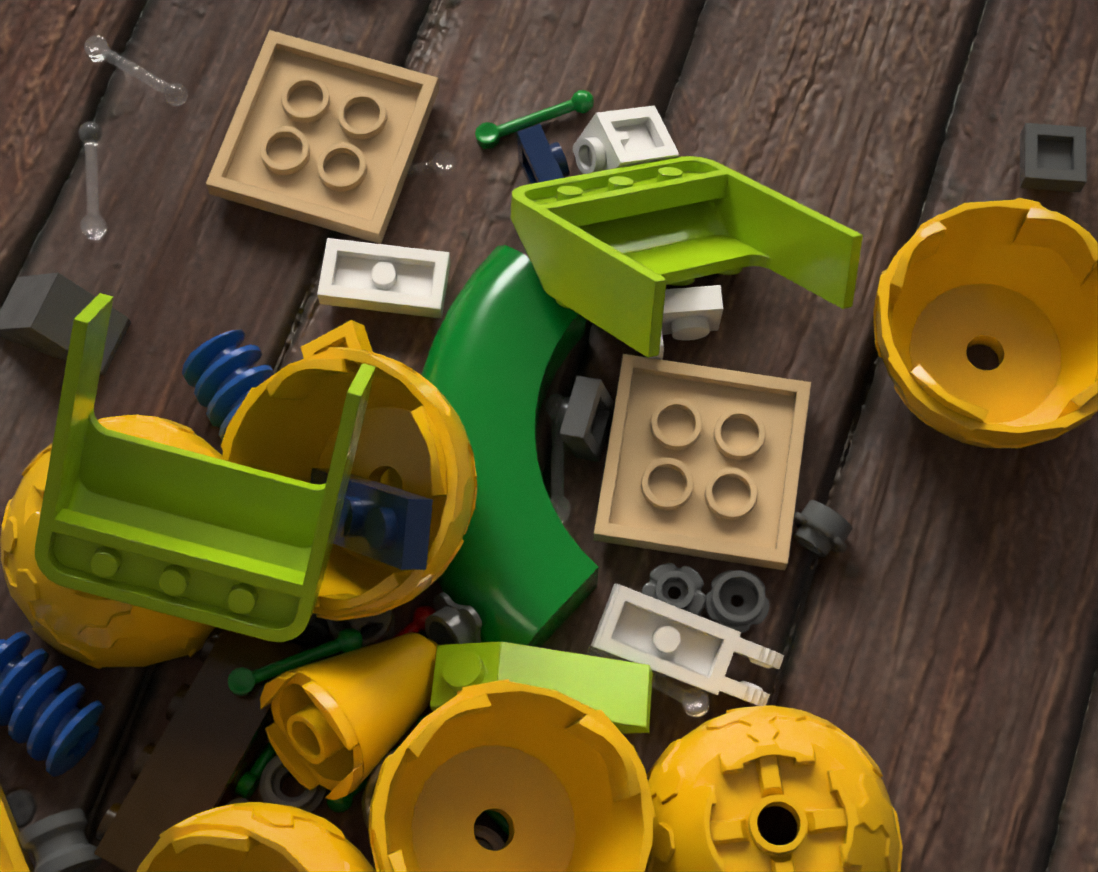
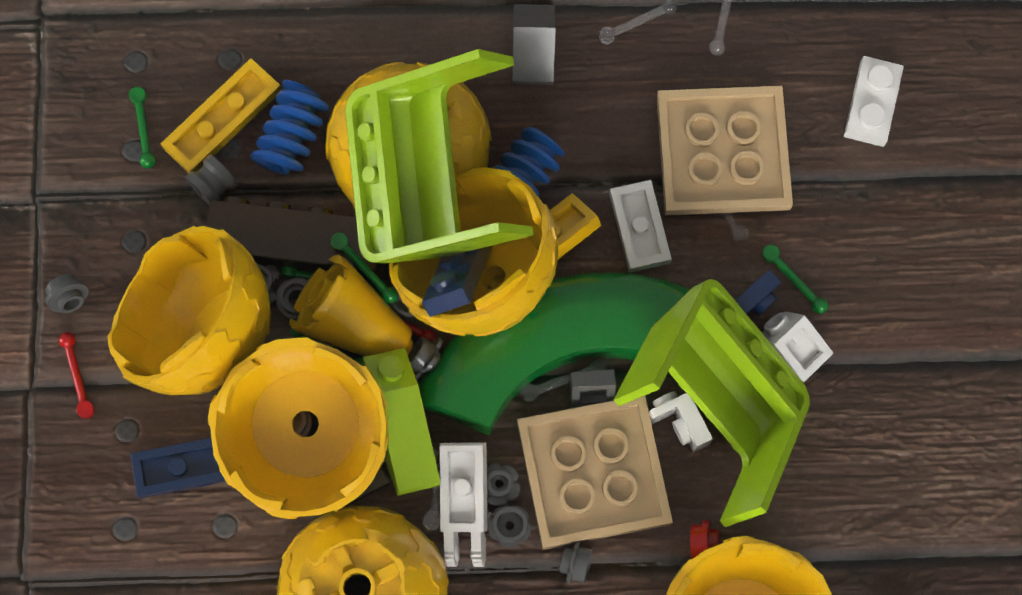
camera: 65 degrees right, 5 degrees up
none -> red plate [690,520,720,559]

